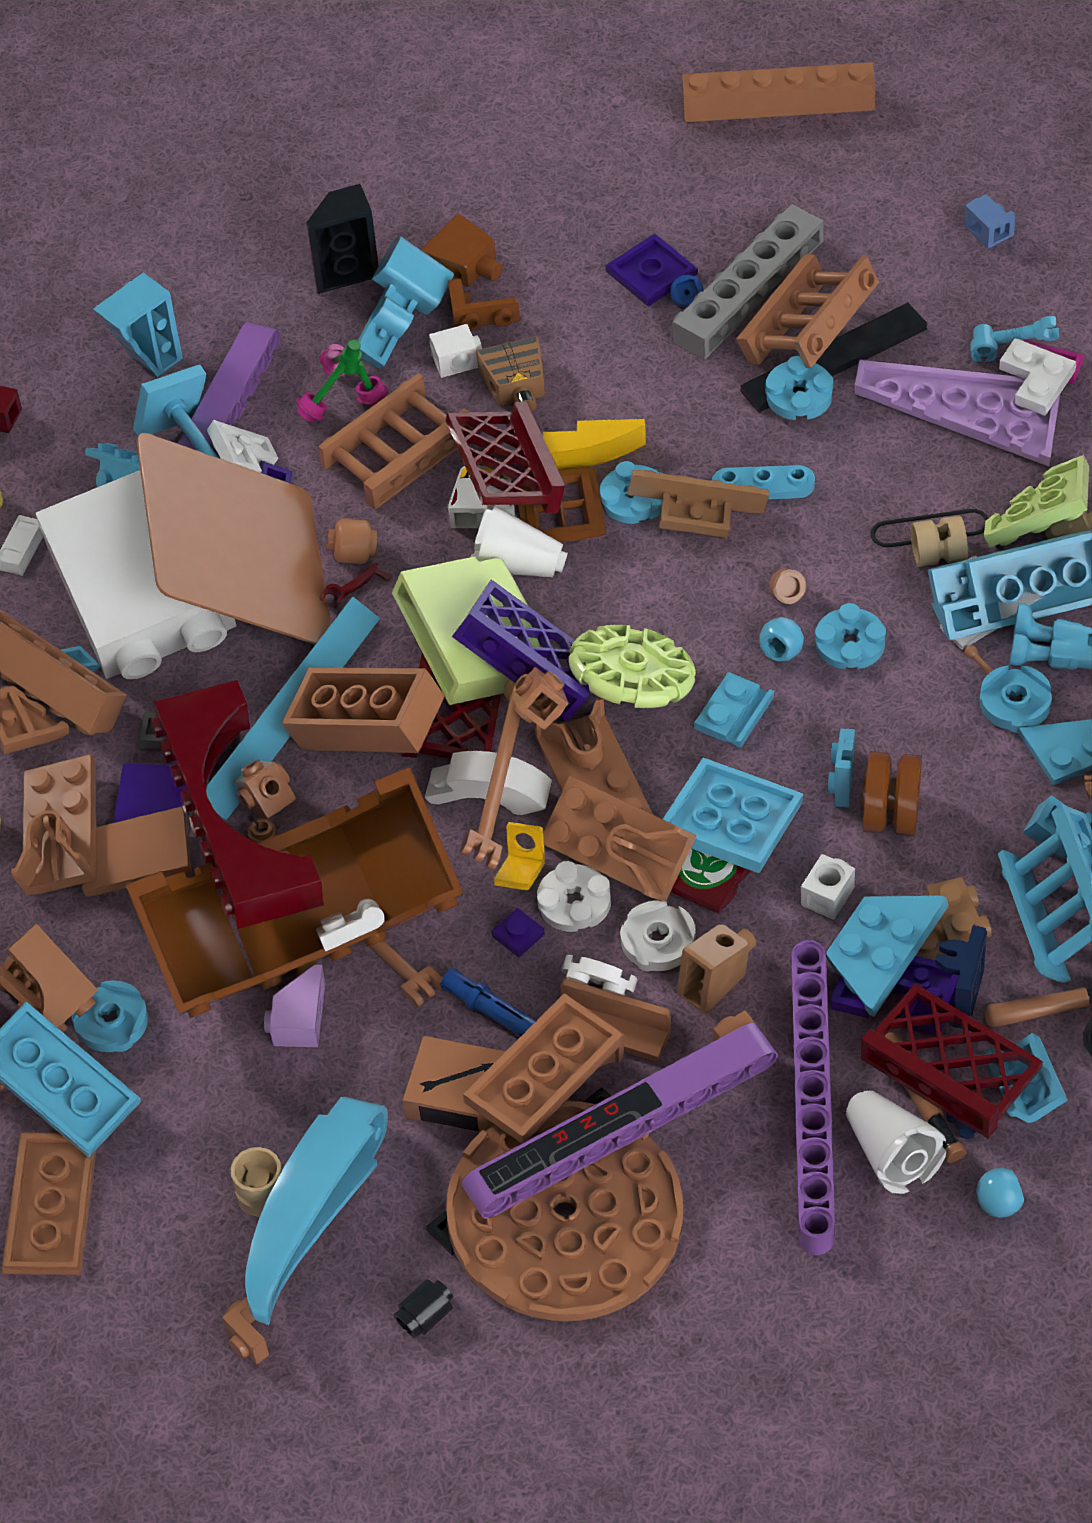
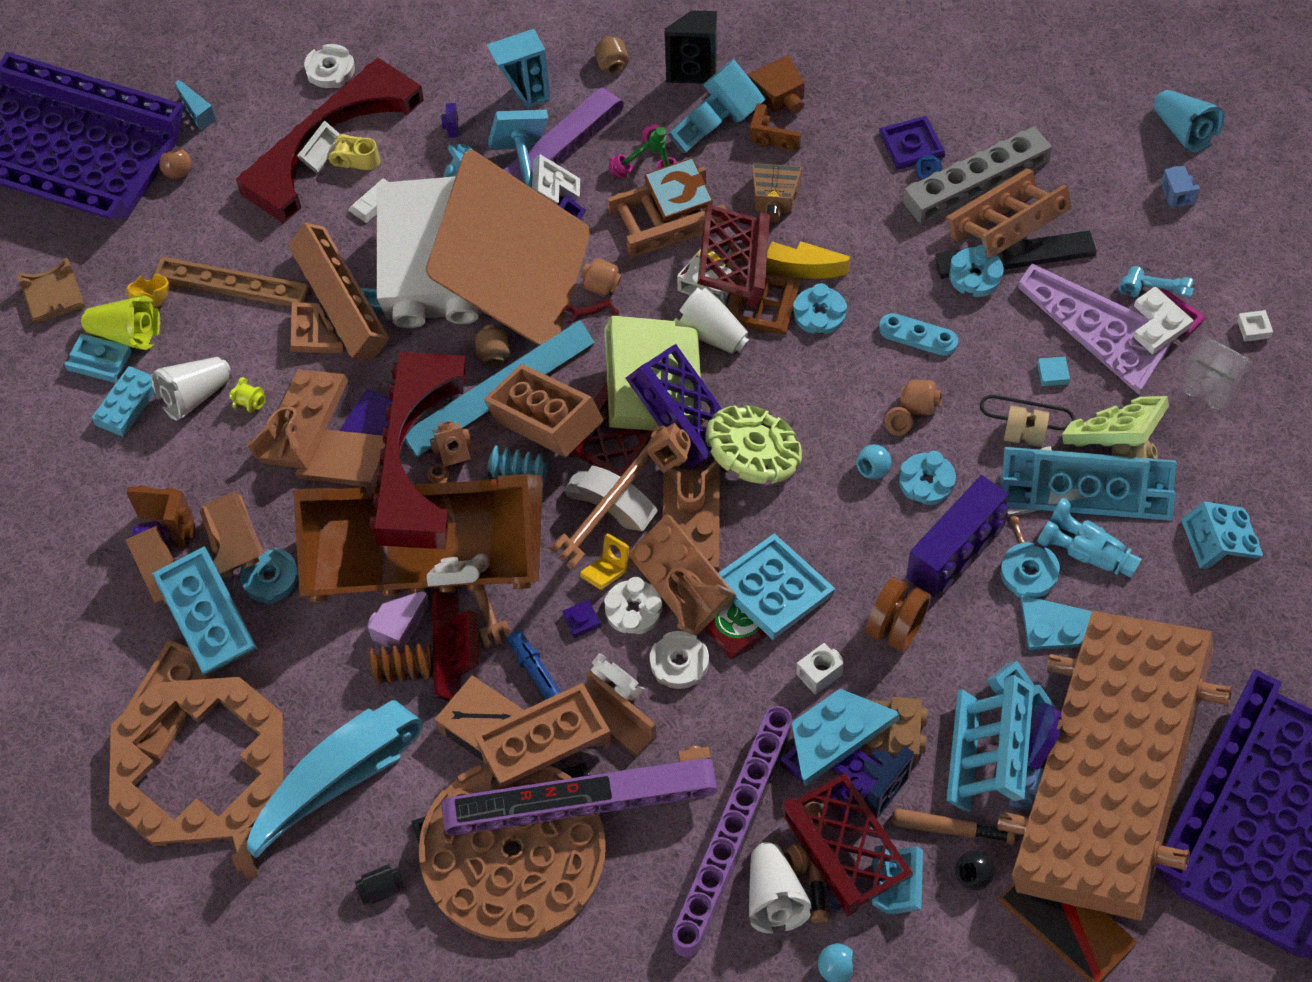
camera: 20 degrees right, 5 degrees up
tan wheel [231,1147,282,1217] -> none
white brick [429,324,482,378] -> none
medium nougat bracket [627,470,769,538] -> none
medium nougat torso [677,924,756,1014] -> none
nougat brick [682,62,875,122] -> none
medium azure plate [694,672,774,749] -> none
medium azure wing [828,729,855,808] -> none
none -> nougat plate [109,677,284,847]
none -> dark orange piece [370,643,432,685]
none -> dark red bracket [432,591,479,702]
none -> dark purple plate [441,103,459,138]
none -> medium nougat head [474,325,510,366]
none -> medium azure piece [487,445,549,489]
none -> medium nougat head [594,36,629,74]
none -> tile [644,157,713,222]
none -> nougat plate [783,844,809,876]
none -> nougat head [901,380,942,416]
none -> dark purple brick [906,475,1009,598]
none -> medium azure tile [1037,357,1070,387]
none -> medium azure cone [1154,90,1225,153]

